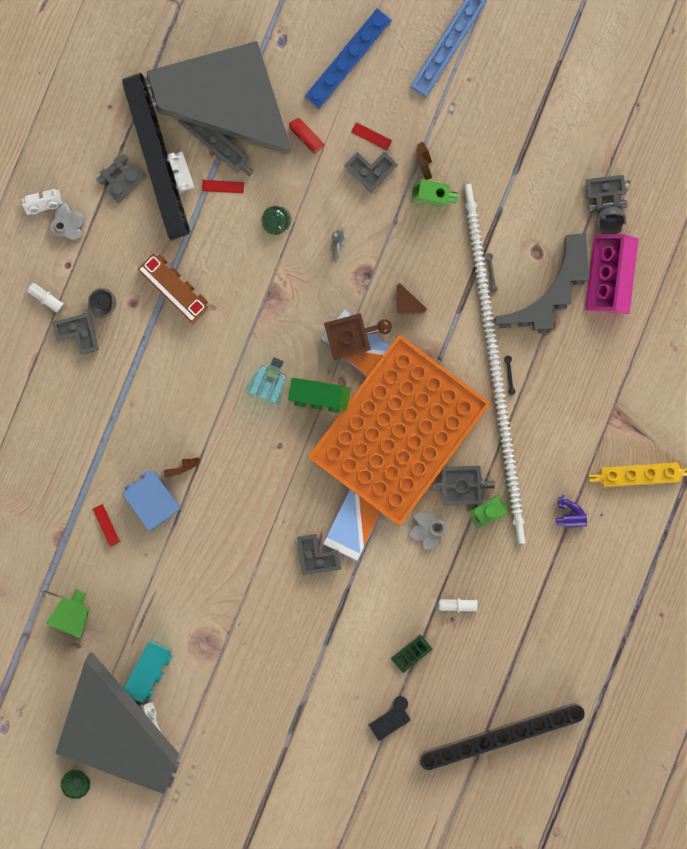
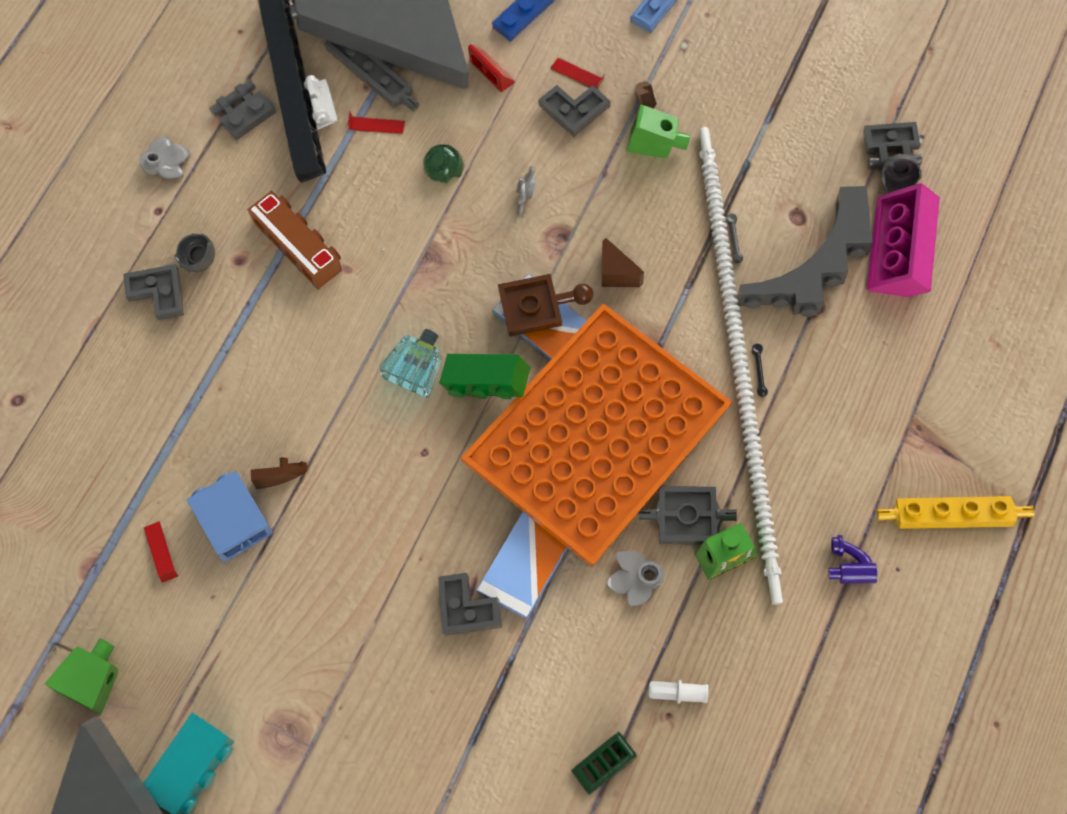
camera: 10 degrees right, 20 degrees down
white hinge [22,188,63,215] -> none
white axle [27,283,64,313] -> none

